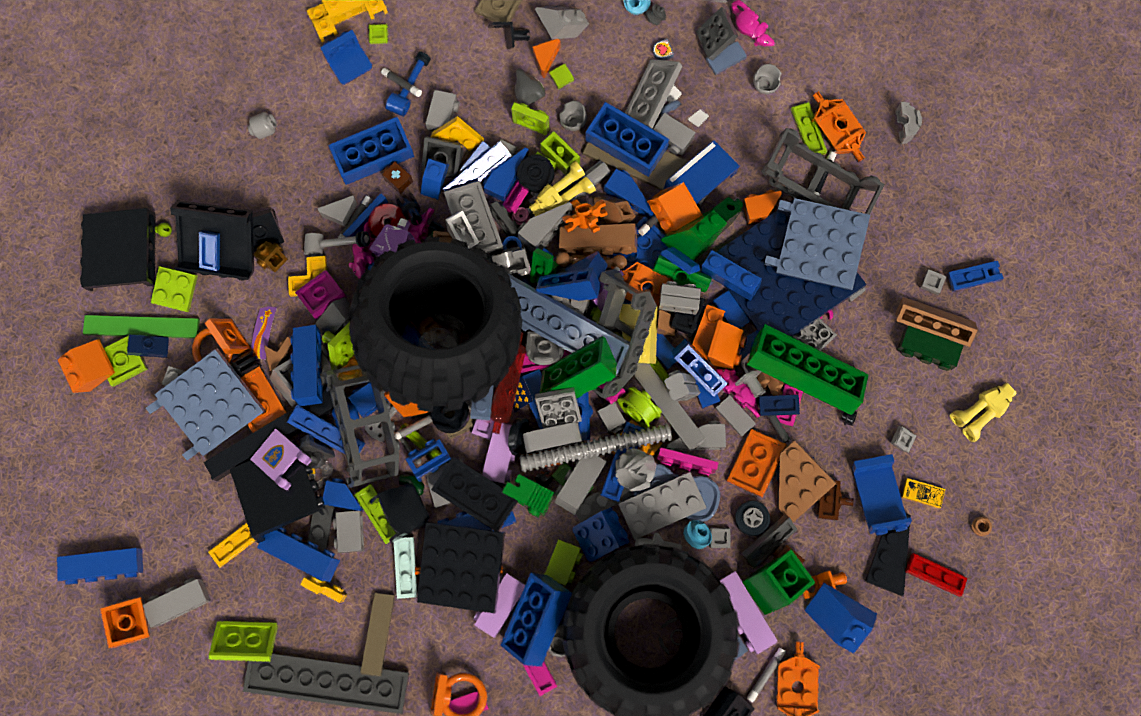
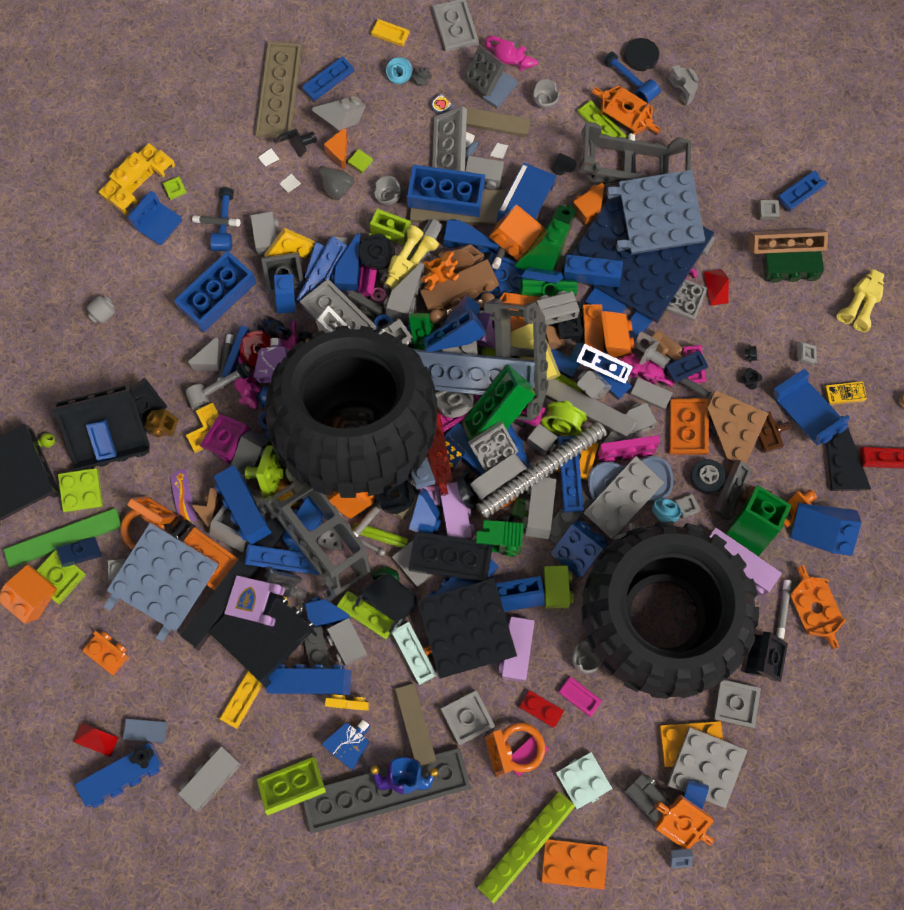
camera: 25 degrees left, 5 degrees down
orange slope [100,597,150,648] -> none
reddish brown brick [382,162,413,194] -> none
blue window [405,439,451,482] -> none
blue brick [500,573,572,667] -> none
lime plate [511,102,550,136] -> none
light grey hair [615,448,656,491] -> none
green brick [747,324,869,415] -> none
none -> red slope [73,723,119,757]
none -> orange bracket [82,630,129,676]
none -> sand blue tile [123,719,168,743]
none -> black plate [130,744,154,769]
none -> white sticker [258,149,301,193]
none -> blue torso [322,719,371,771]
none -> blue piece [370,757,439,794]
none -> slope [409,488,441,534]
none -> light grey plate [441,690,495,746]
none -> dark tan tile [465,107,531,137]
none -> blue brick [496,576,545,612]
none -> red plate [519,690,564,729]
none -> black tile [553,153,576,175]
none -> blue piece [603,51,661,103]
none -> black tile [624,38,660,72]
none -> red slope [703,269,729,306]
none -> black plate [740,368,762,390]

